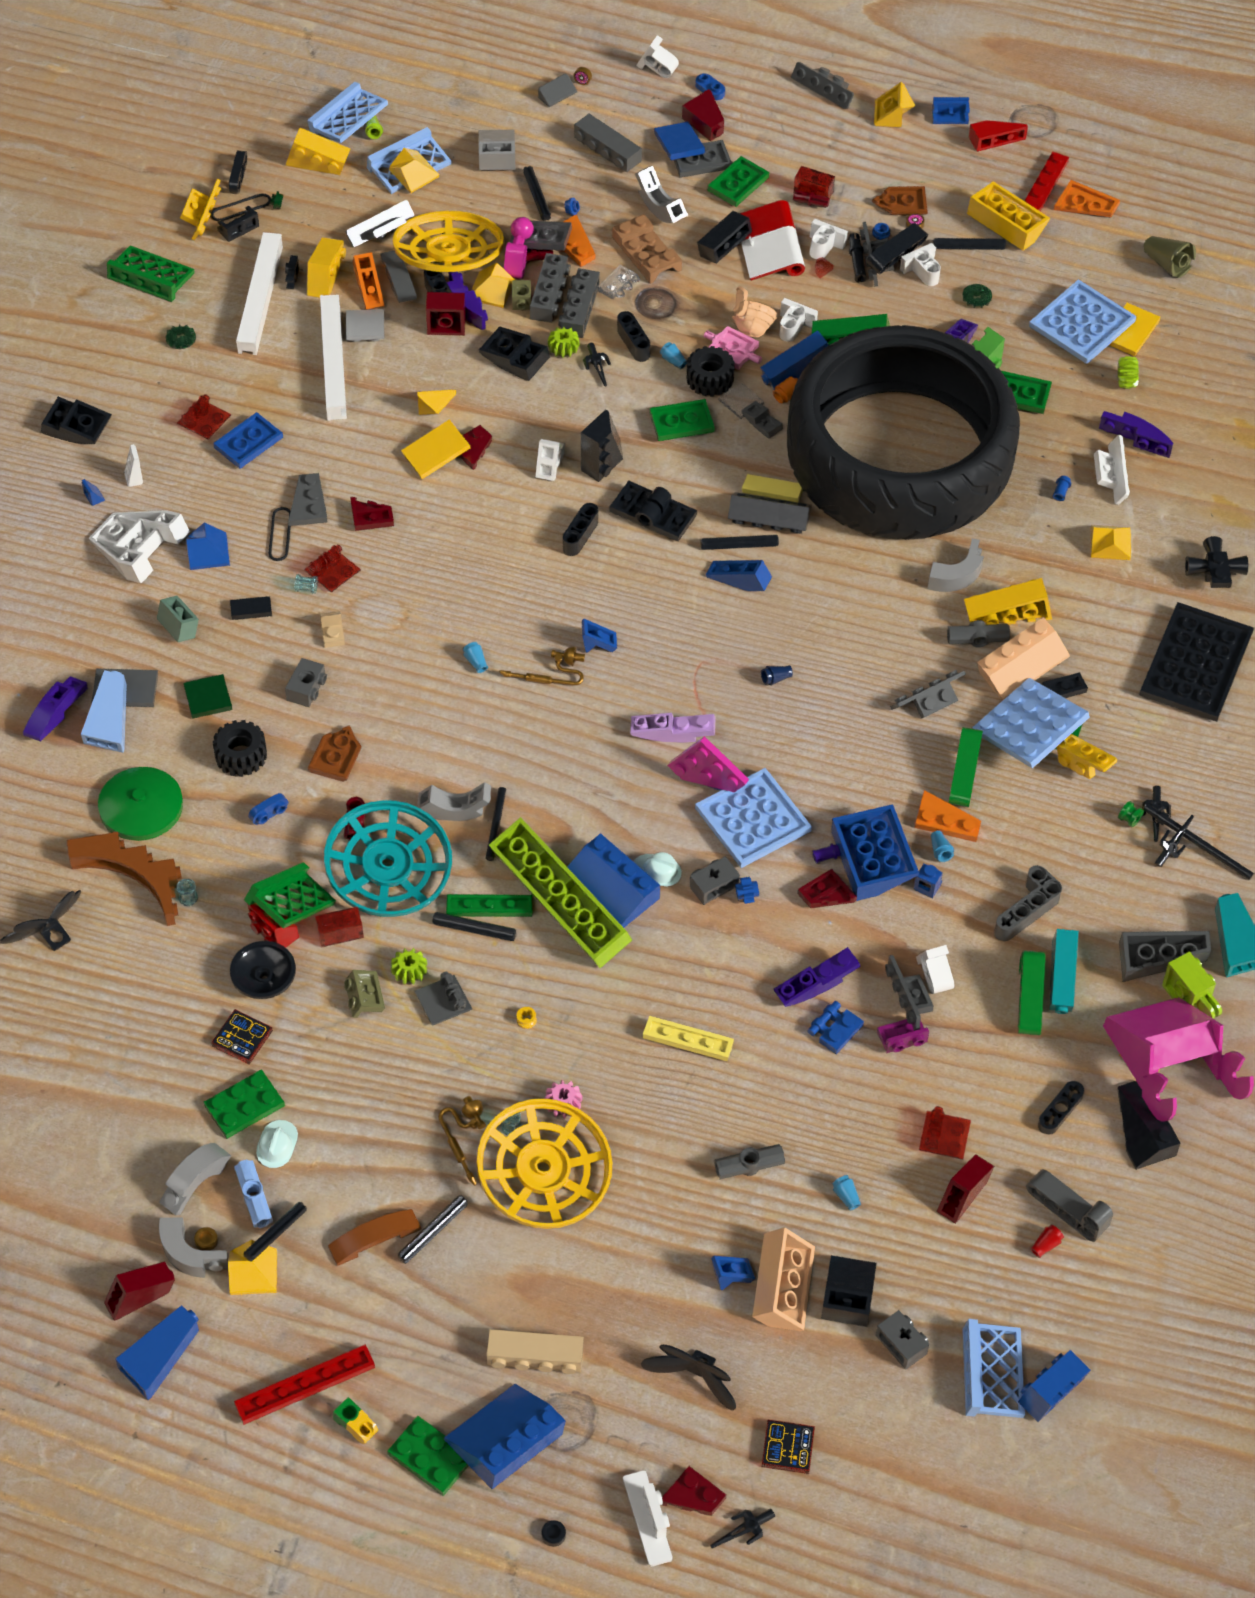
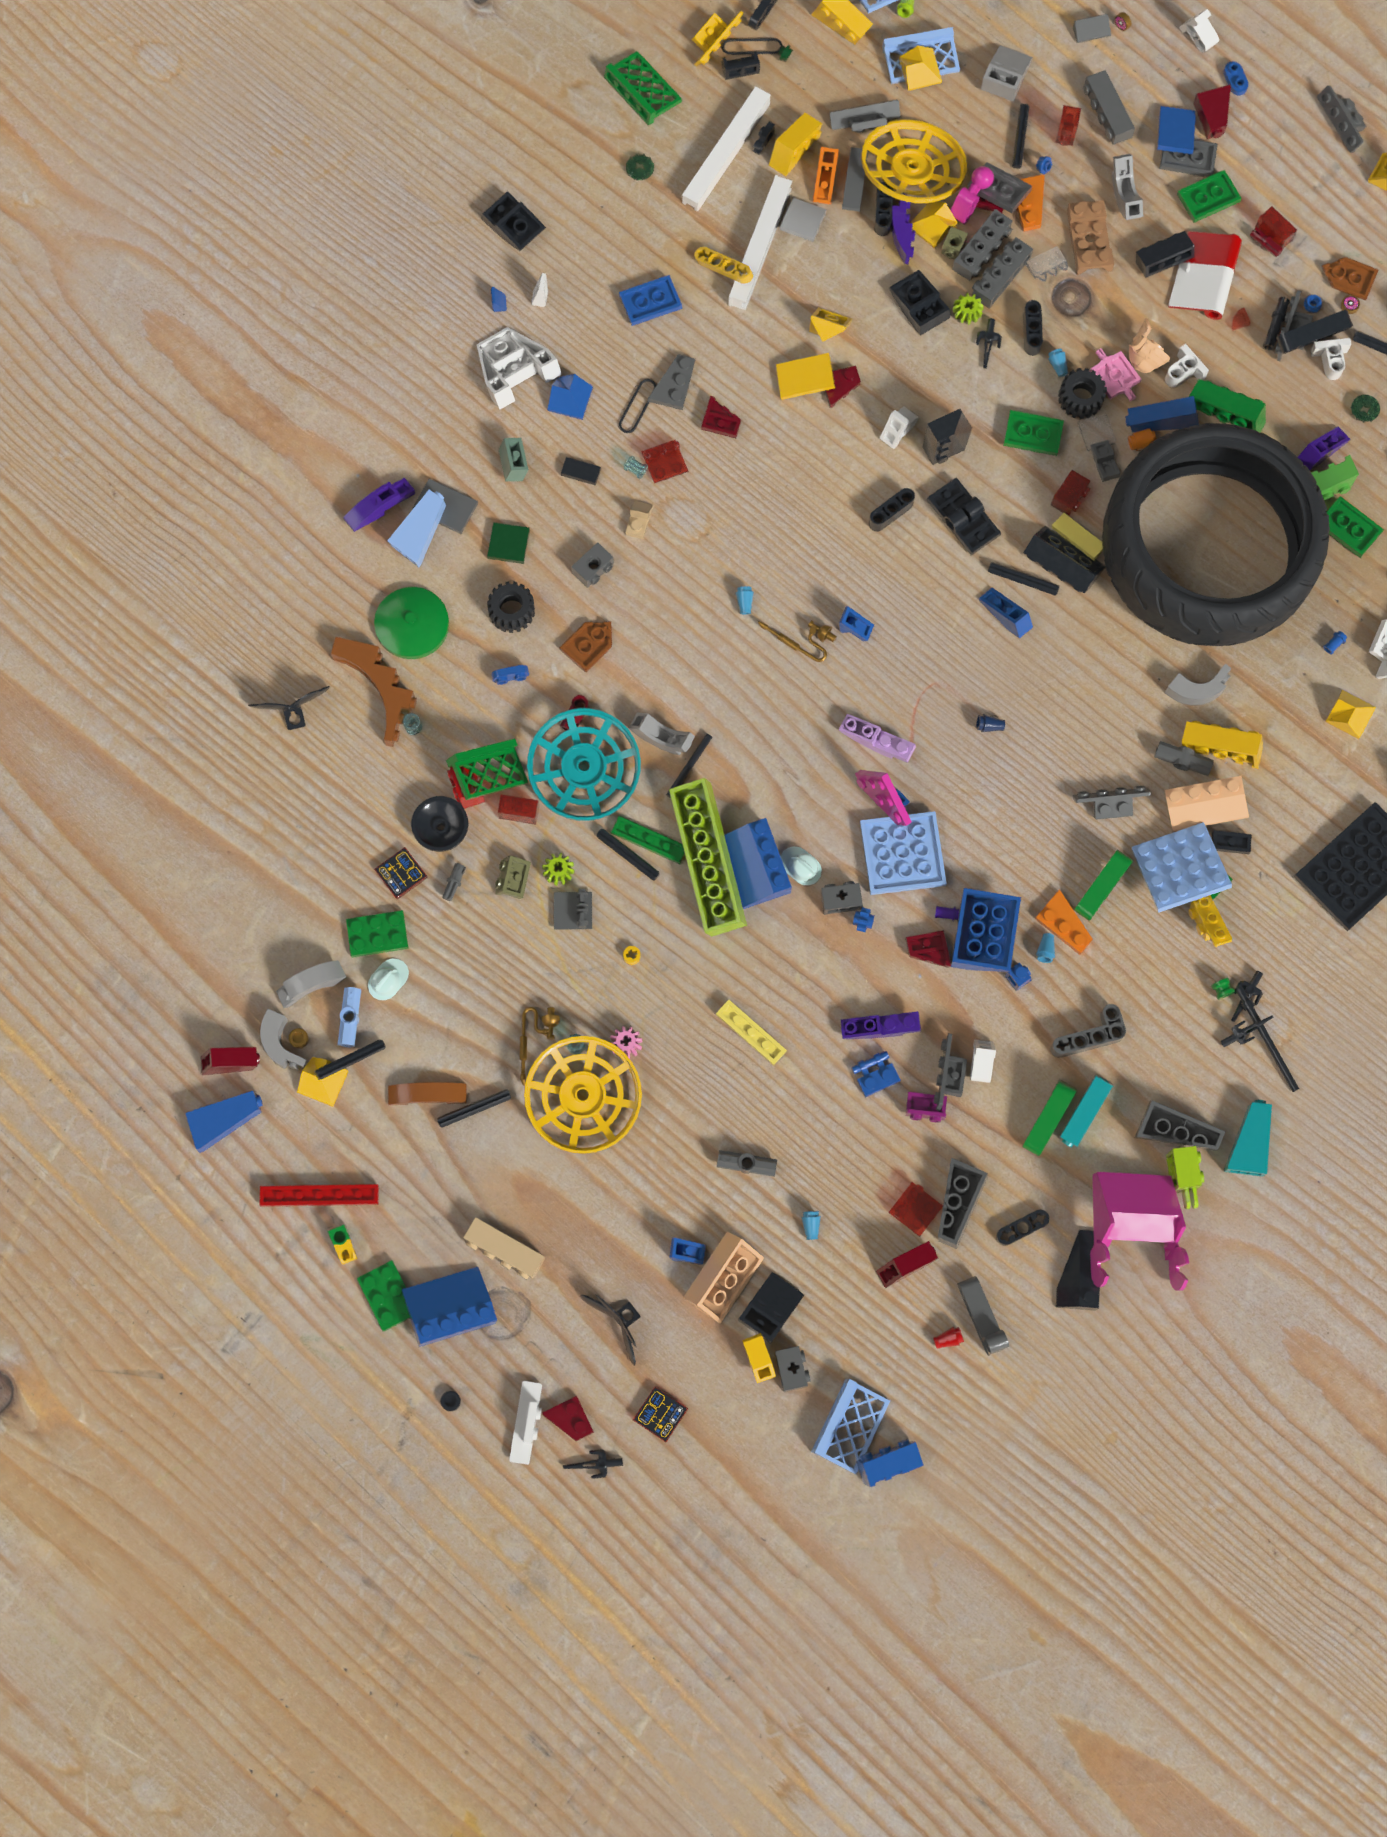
camera: 25 degrees right, 20 degrees up
clear red hinge [177,394,231,440] -> none
dark red brick [426,292,466,336] -> none
white tile [809,219,848,259] -> none
none -> dark grey axle [442,863,466,901]
none -> yellow beam [694,247,753,284]
none -> yellow slope [742,1333,776,1383]
none -> dark grey wedge [938,1158,988,1249]
none -> clear red brick [1051,470,1091,516]
none -> clear red brick [1055,105,1081,146]

